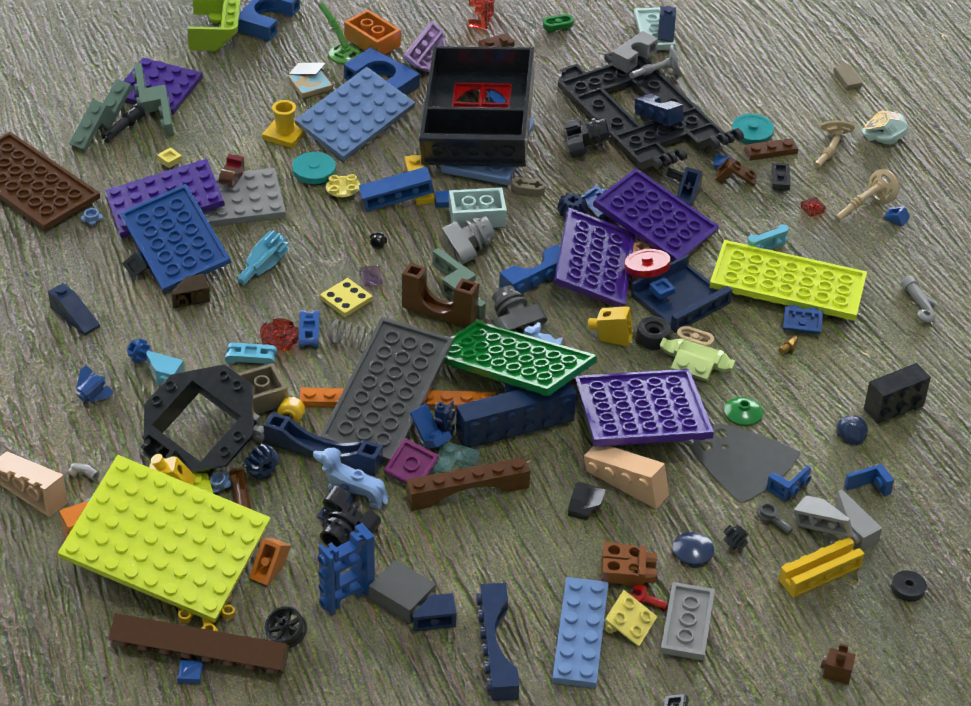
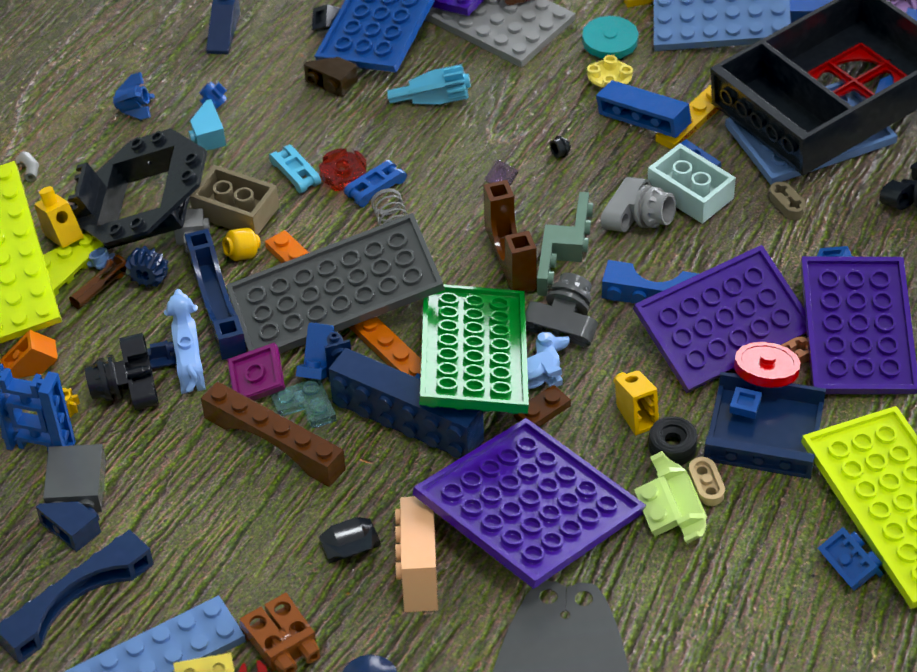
camera: 55 degrees right, 5 degrees up
light yellow tile [320,278,373,317] -> none
dark blue gear [557,192,588,218] -> none
green dish [724,397,763,426] -> none
pearl gold bar [779,335,798,354] -> none

